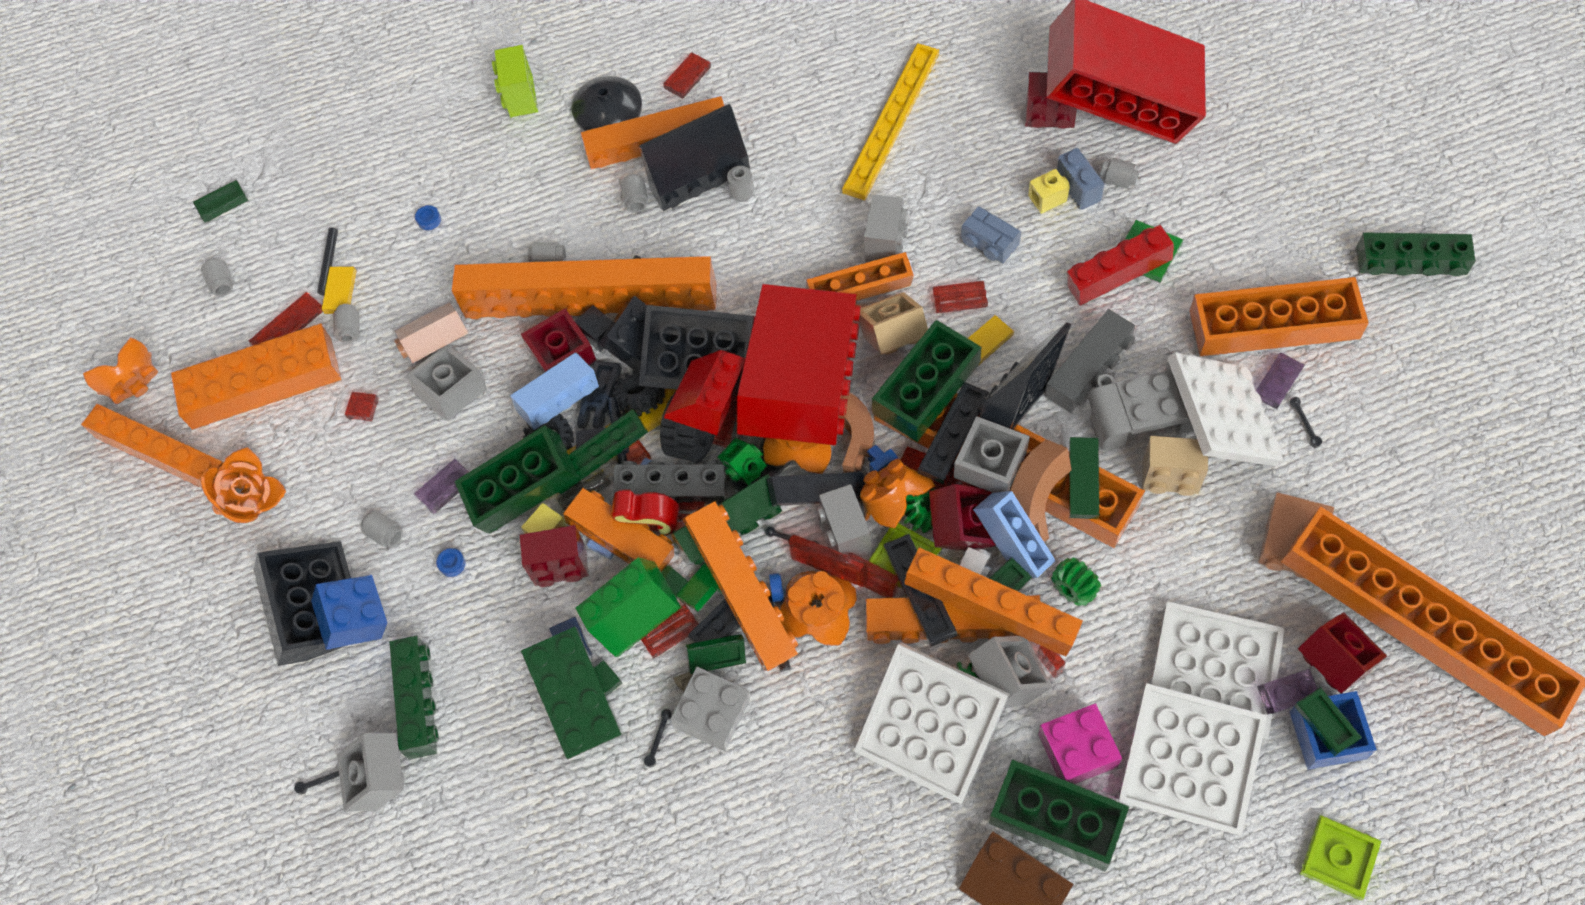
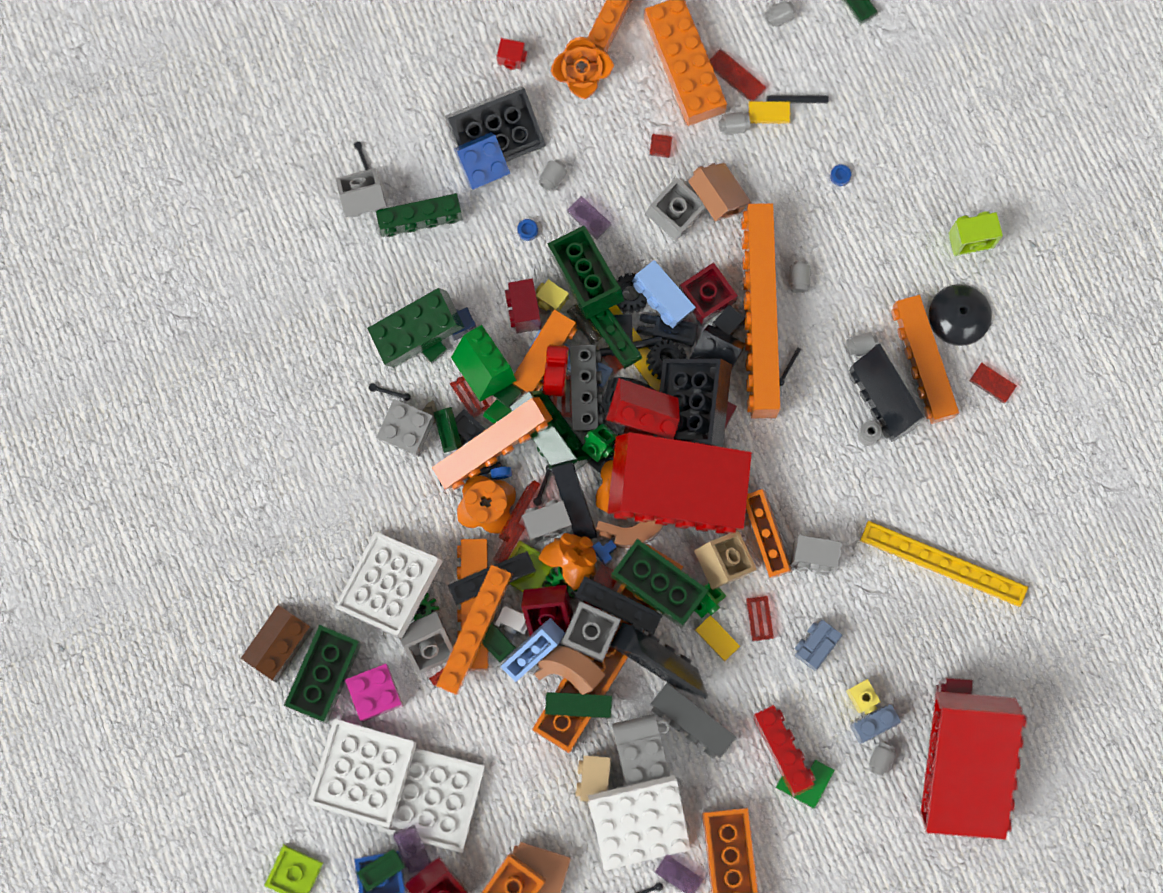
camera: 80 degrees right, 15 degrees up
green gear [1051,557,1102,606] -> none
none -> red brick [496,38,528,70]

